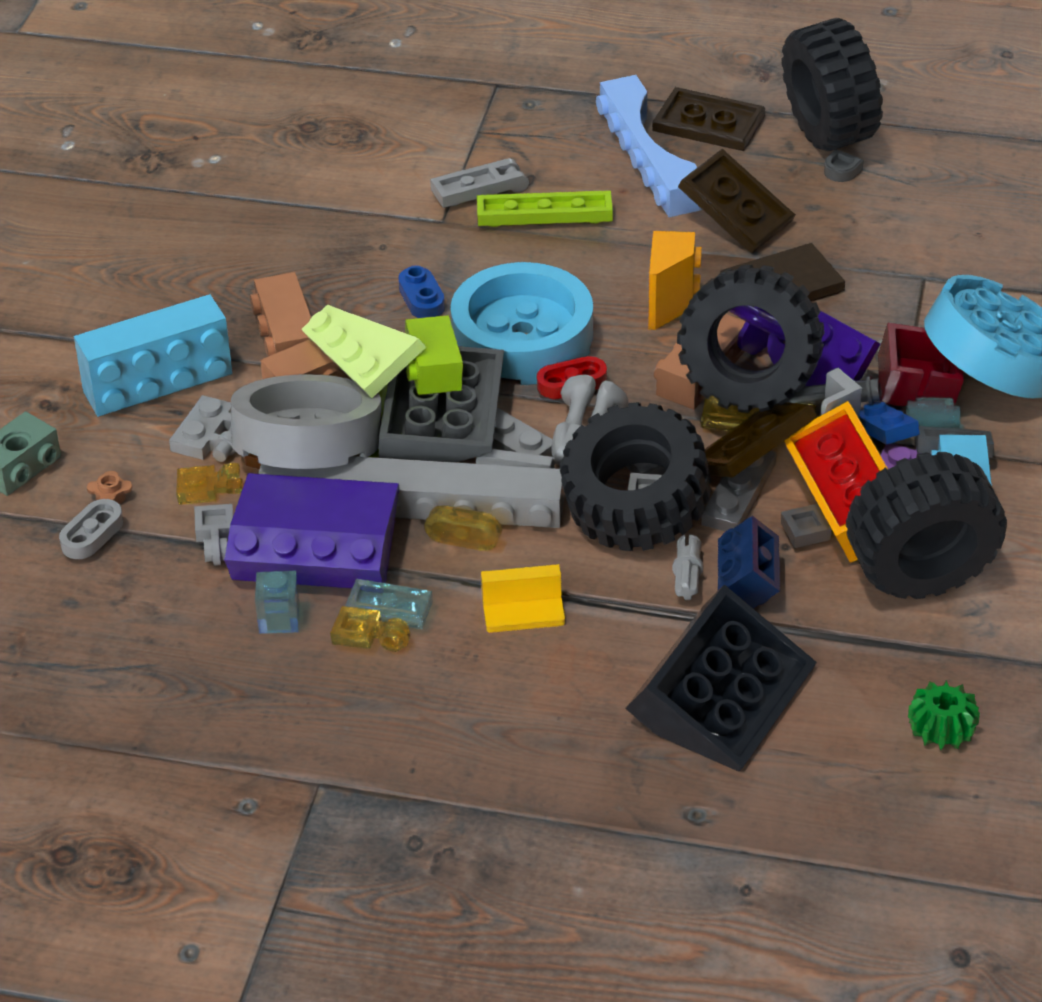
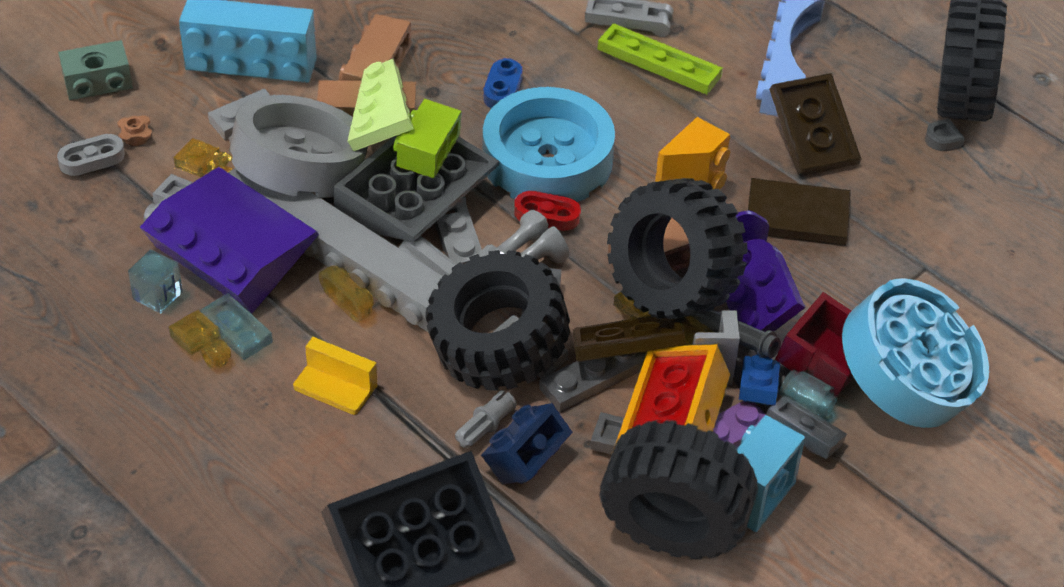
camera: 30 degrees right, 5 degrees up
dark brown tile [652,87,765,151] -> none

